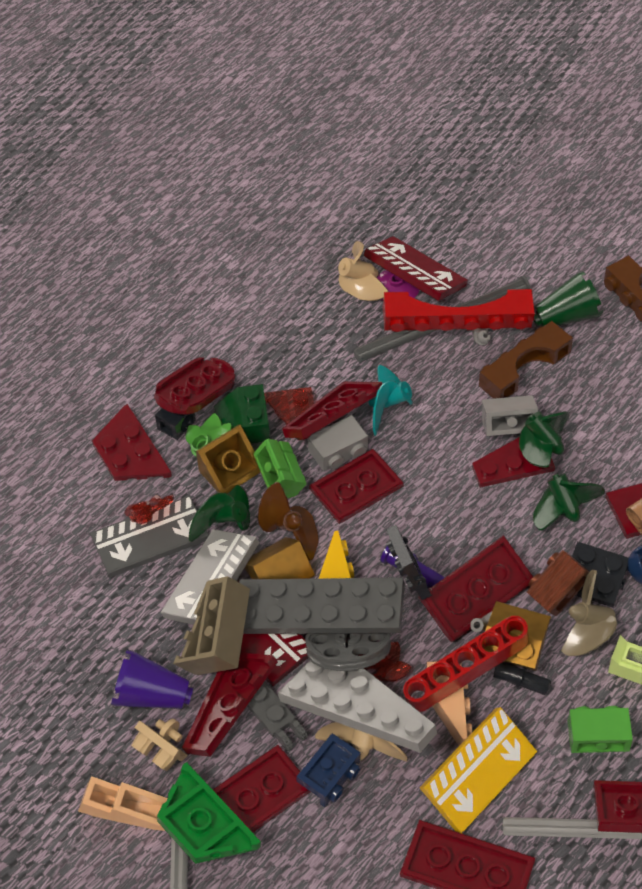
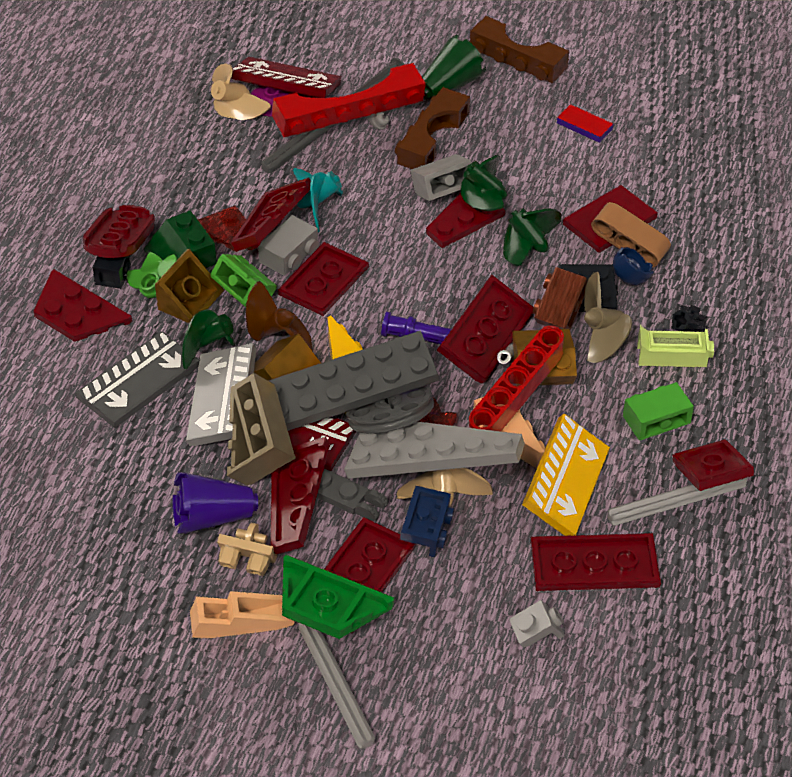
camera: 25 degrees left, 5 degrees down
clear red plate [124,494,174,524] -> none
black plate [386,525,432,600] -> none
black axle [493,662,551,695] -> none

